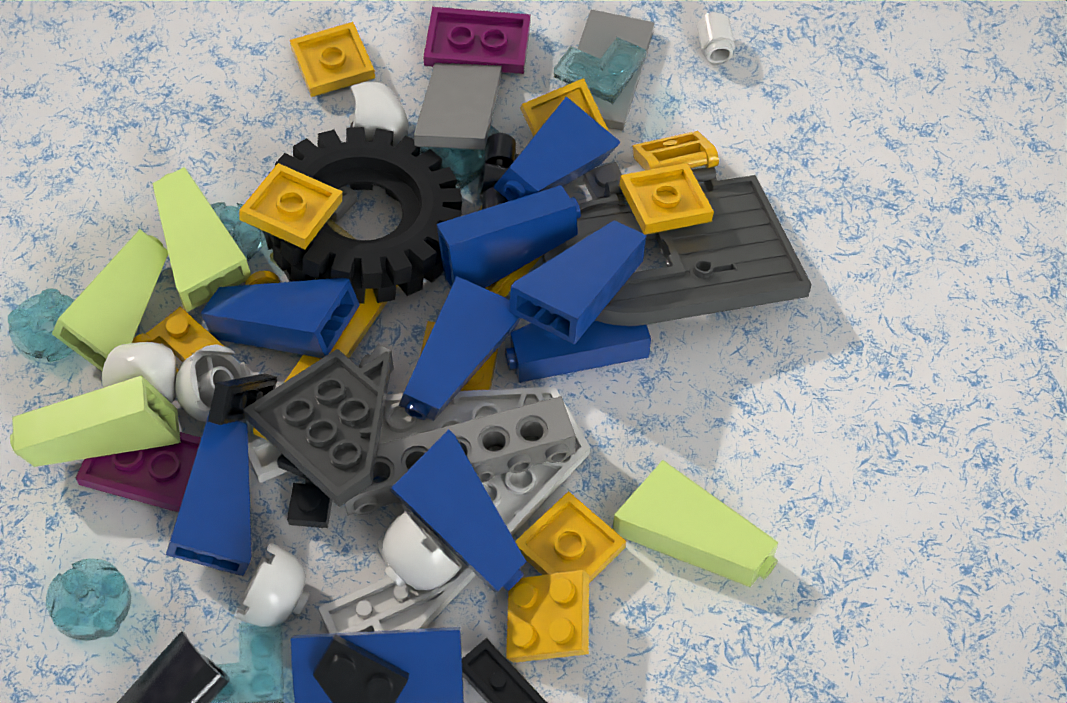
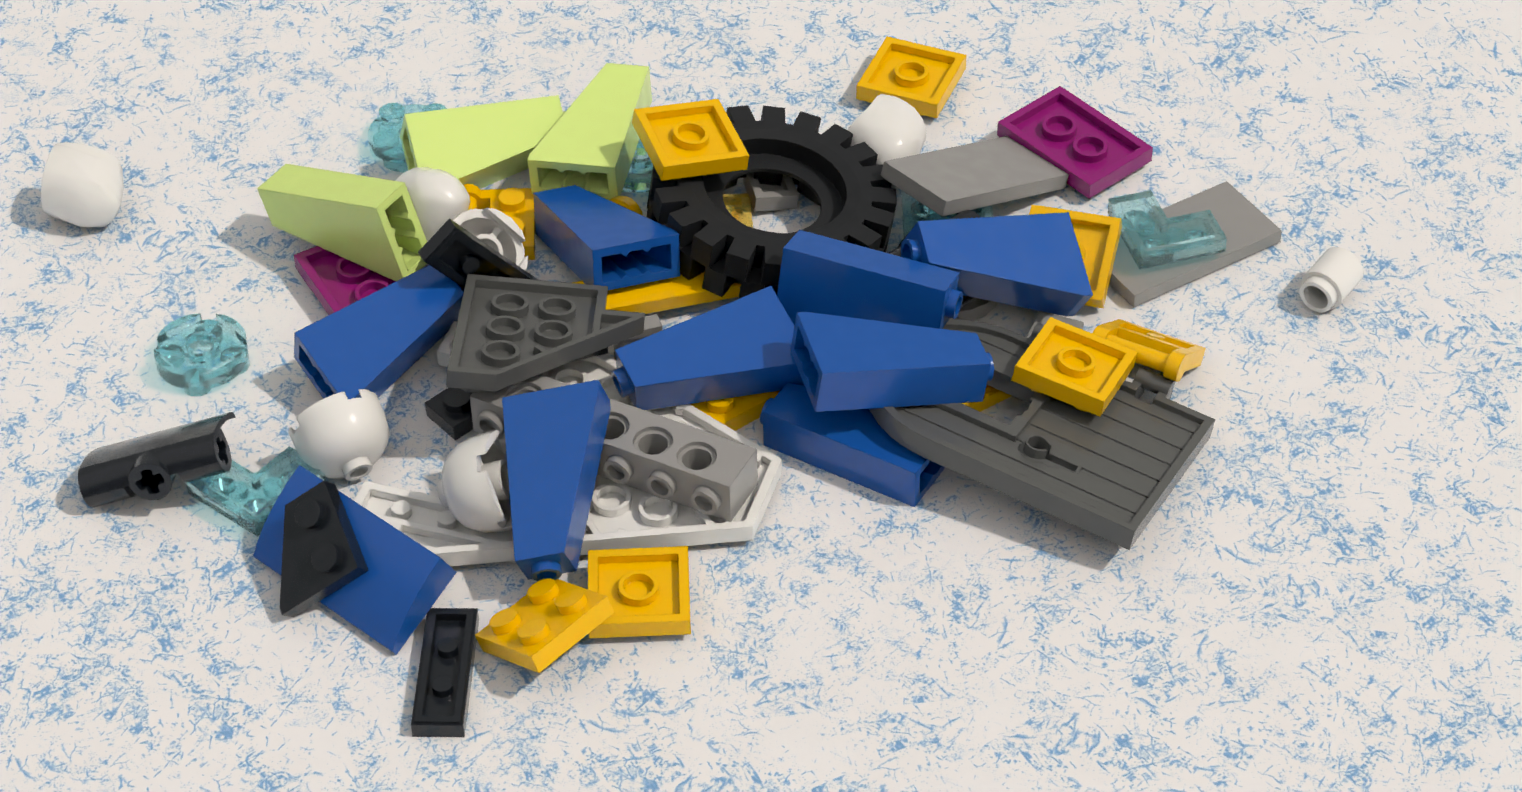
camera: 45 degrees right, 15 degrees down
yellowish green slope [613,460,778,587] -> none

